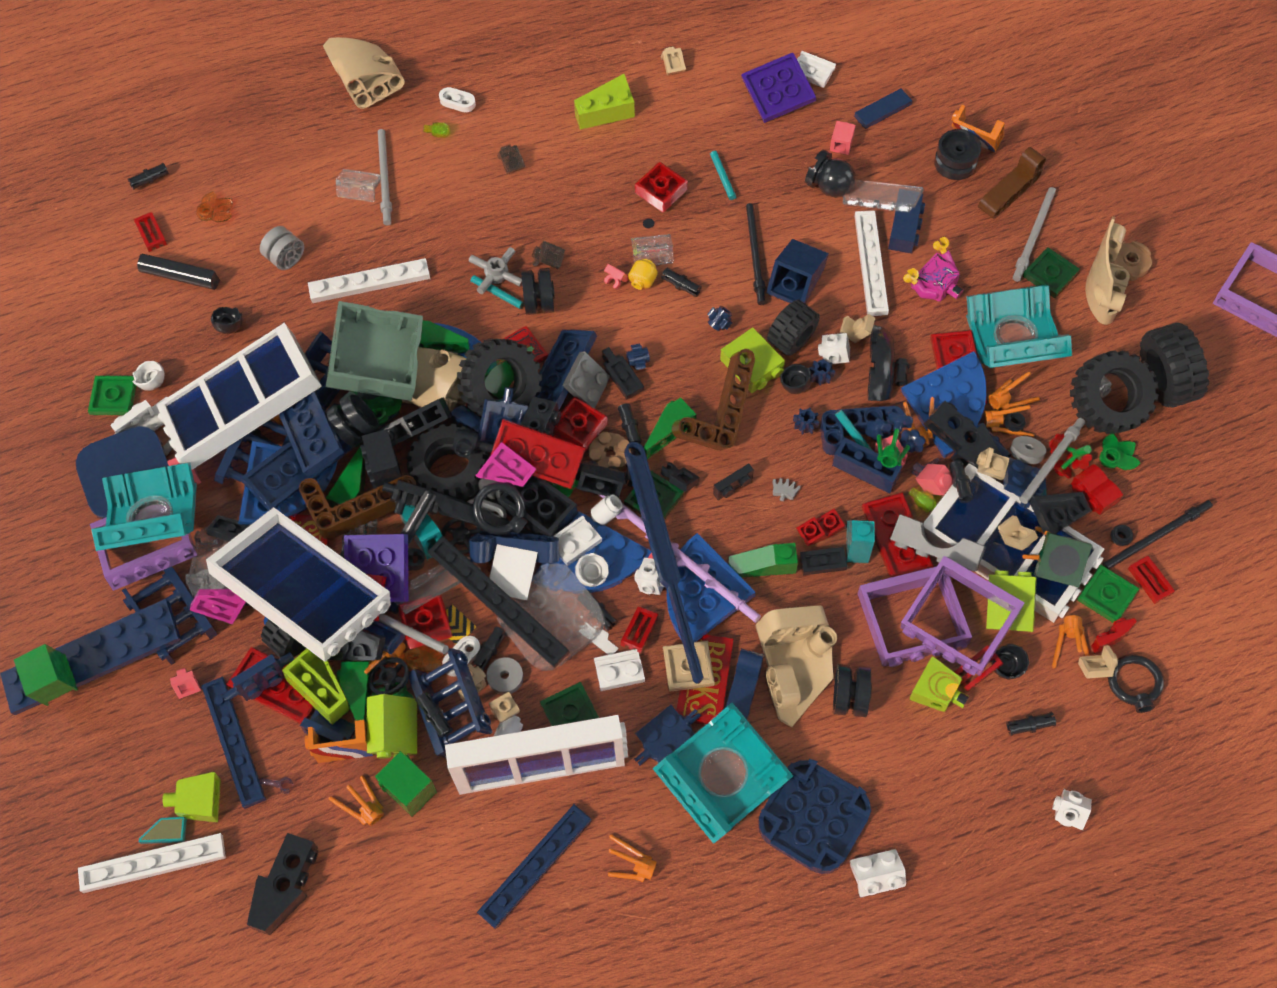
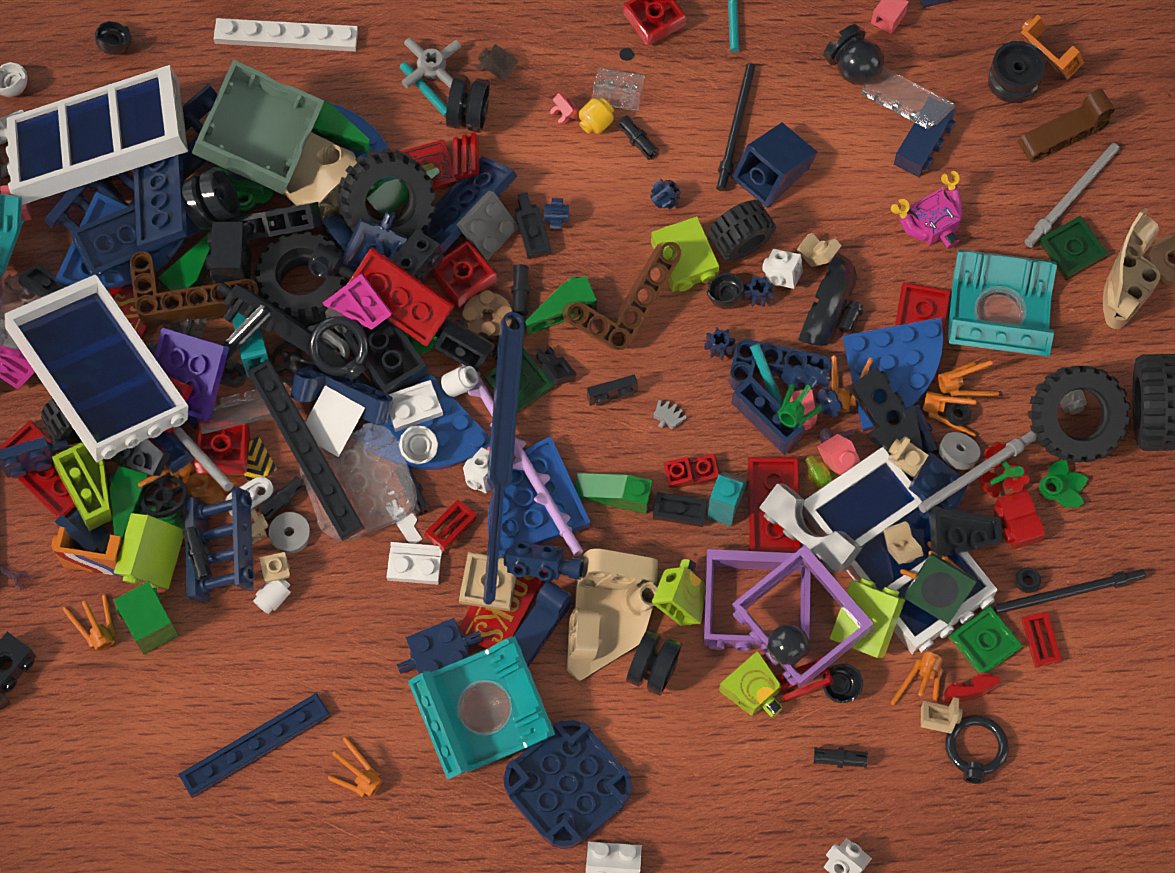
camera: 15 degrees right, 5 degrees up
white window [445,715,628,795] -> none
dark green tile [540,682,599,727] -> none
white plate [854,211,889,316] -> none
black pin [949,460,974,503] -> none
none -> red tile [453,132,479,181]
none -> dark blue brick [504,541,584,581]
none -> lime torso [652,559,706,626]
none -> black hair [767,625,810,665]

